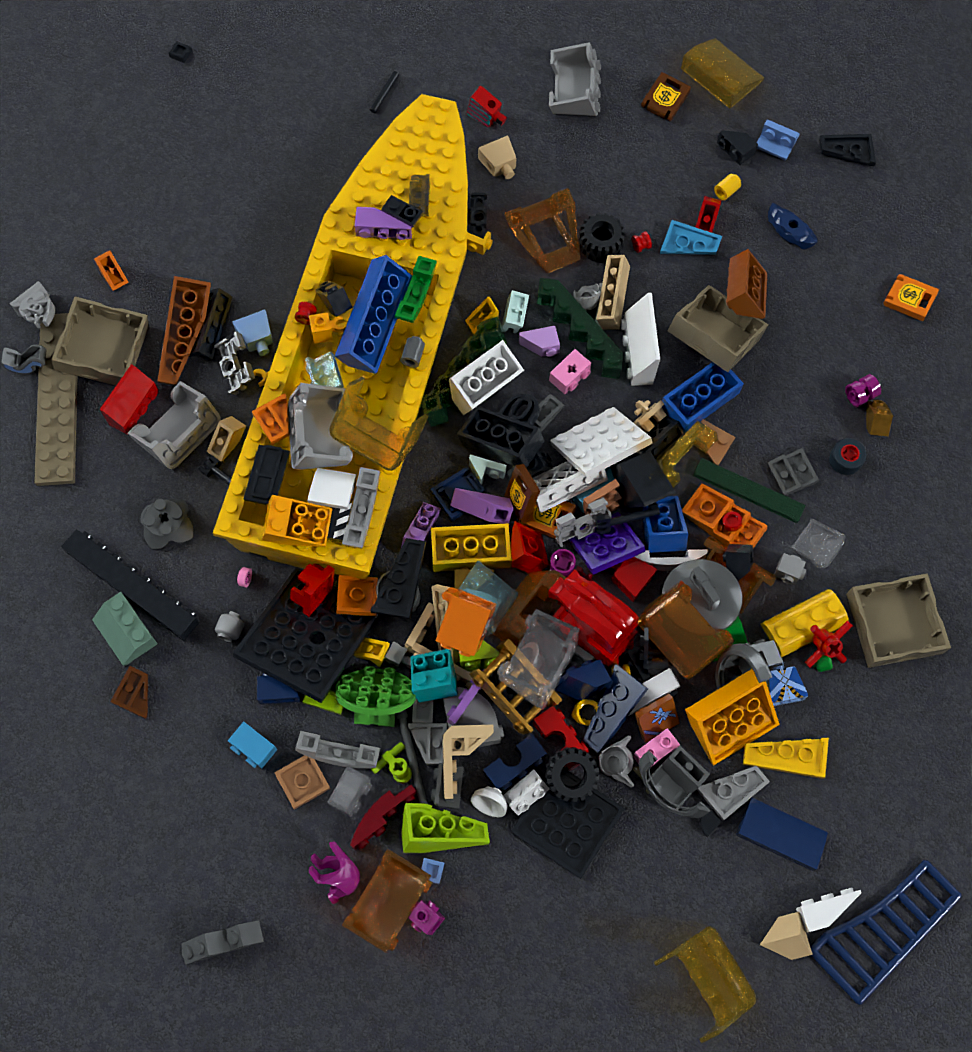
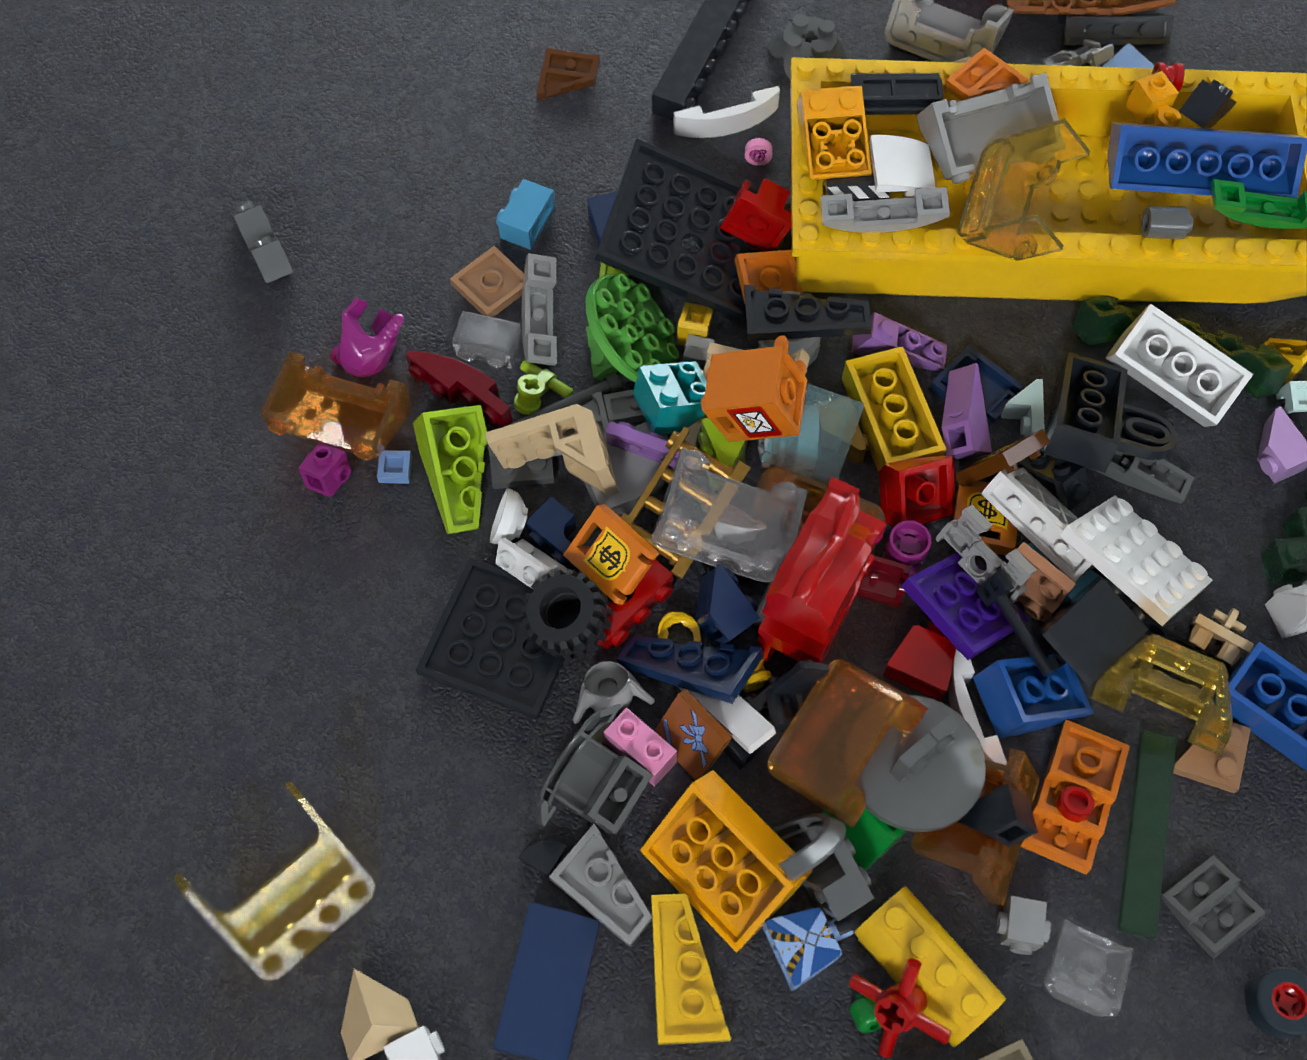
camera: 80 degrees right, 5 degrees down
sand green slope [92,592,158,667] -> none
light grey head [215,611,244,642] -> none
clear light blue bracket [305,351,344,388] -> none
bright pink brick [549,349,591,394] -> none
none -> orange container [563,504,659,605]
none -> white slope [673,86,780,138]

